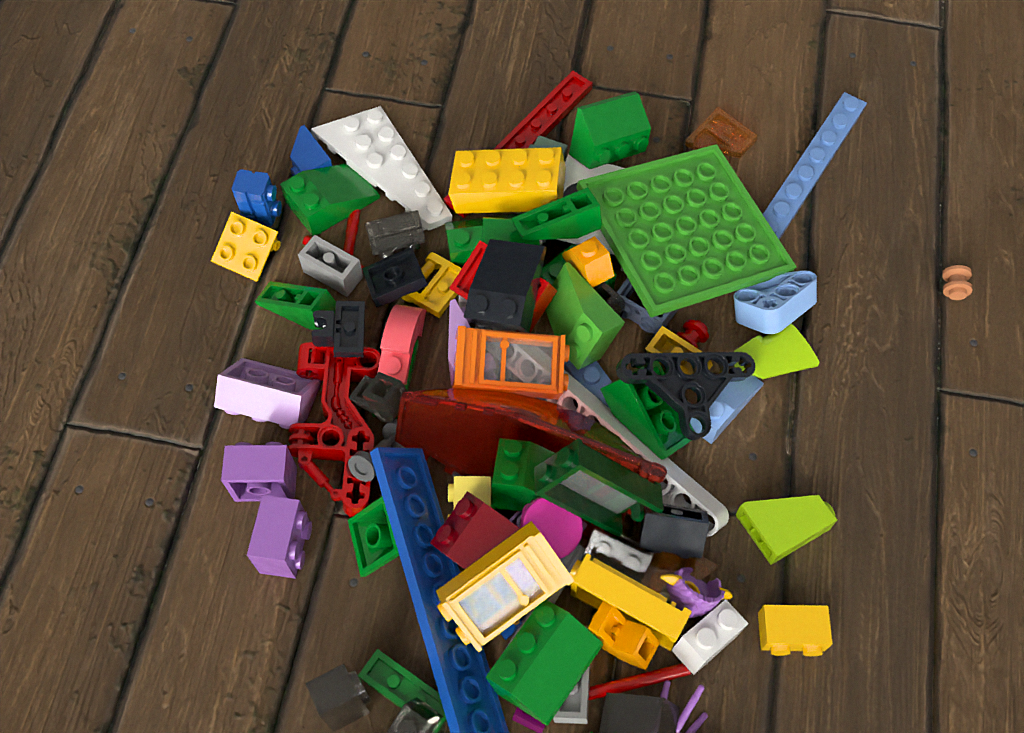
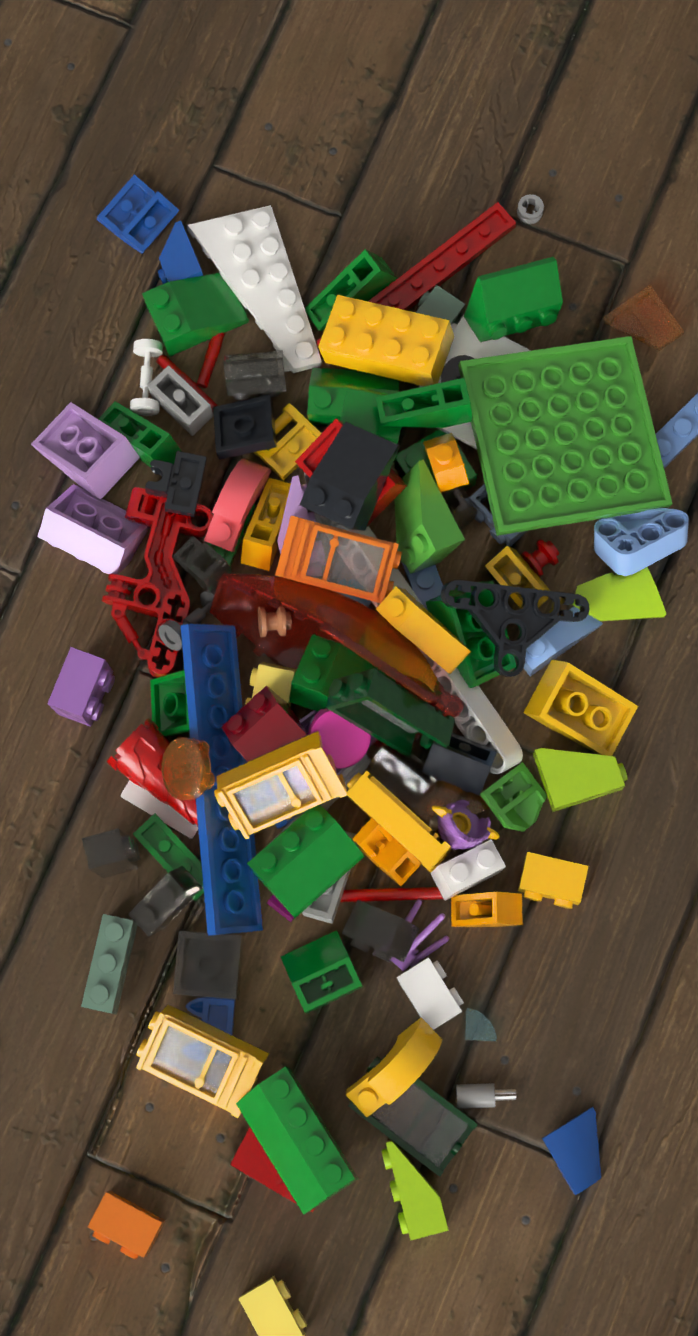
camera: 20 degrees right, 15 degrees up
yellow hinge [211,212,281,282] -> none
medium lavender brick [221,442,297,502] -> none
blue brick [232,169,282,226] -> none
none -> lavender slope [31,402,140,500]
none -> blue slope [97,174,180,254]
none -> red cone [107,718,198,826]
none -> white sticker [121,780,198,839]
none -> white wheel [130,339,163,416]
none -> clear orange tile [161,737,215,800]
none -> yellow slope [241,478,291,571]
none -> nougat wheel [258,606,291,637]
none -> green slope [305,249,397,331]
none -> yellow slope [376,586,471,674]
none -> light orange slope [451,892,523,927]
none -> bright green slope [480,762,547,832]
none -> light grey bush [517,194,544,224]
none -> yellow slope [523,660,638,756]

